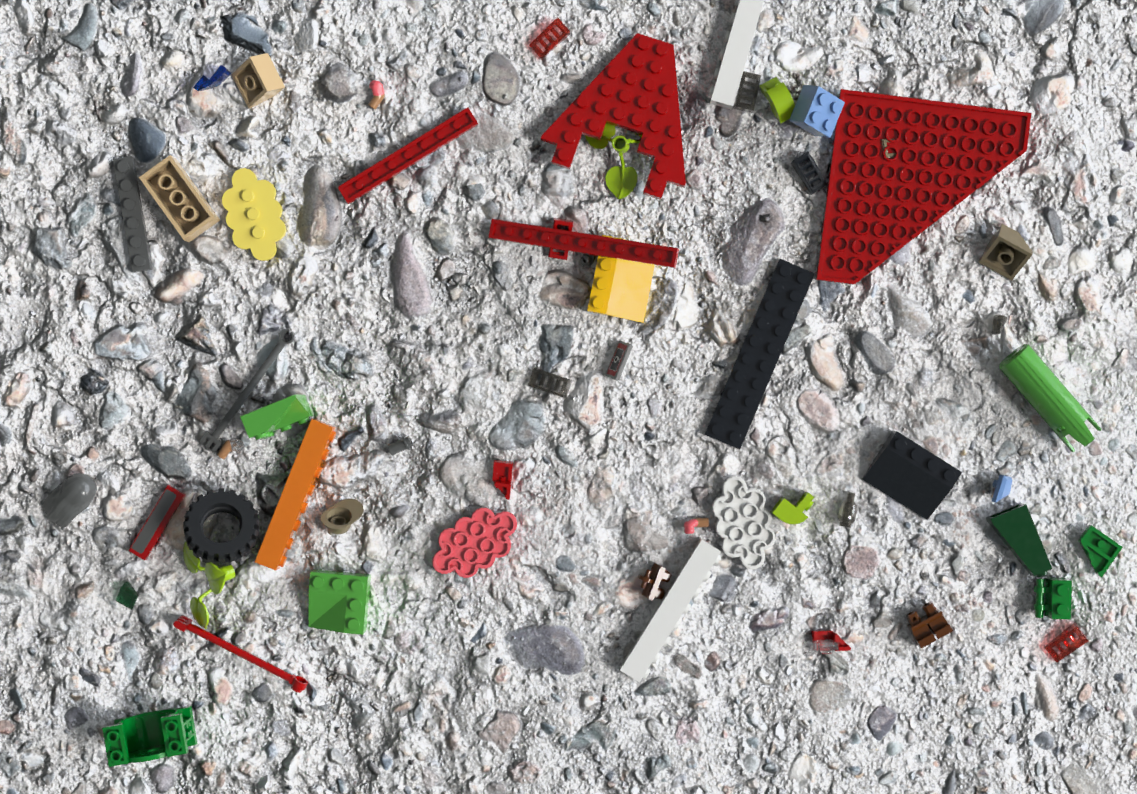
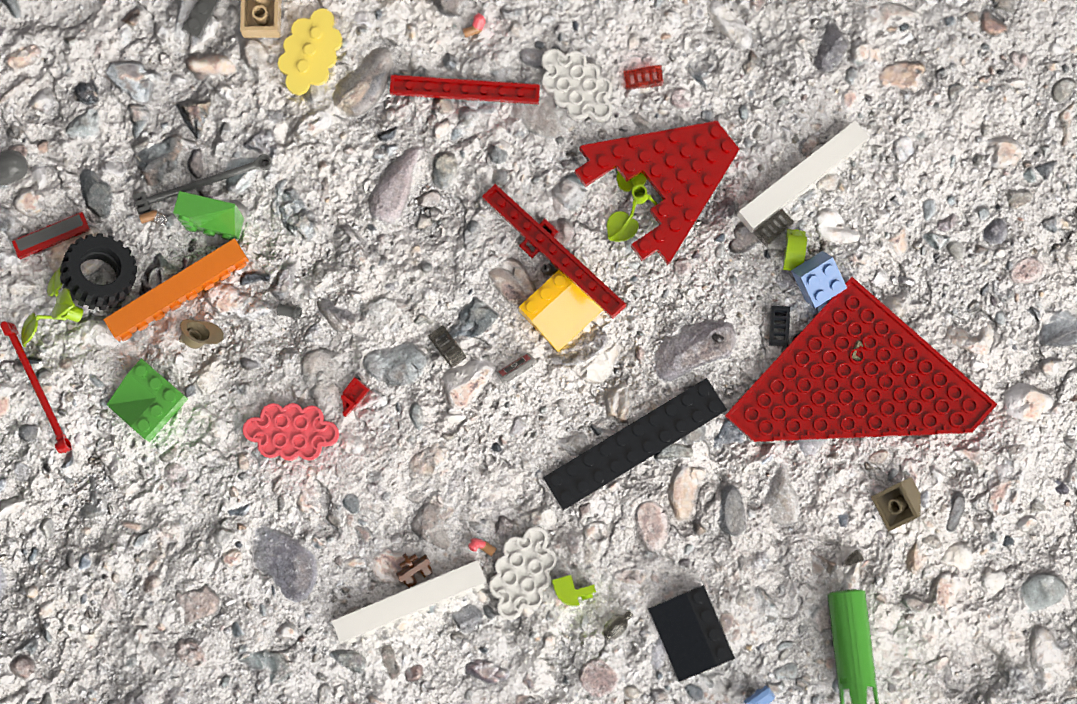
camera: 40 degrees right, 10 degrees down
none -> white plate [541,49,613,122]

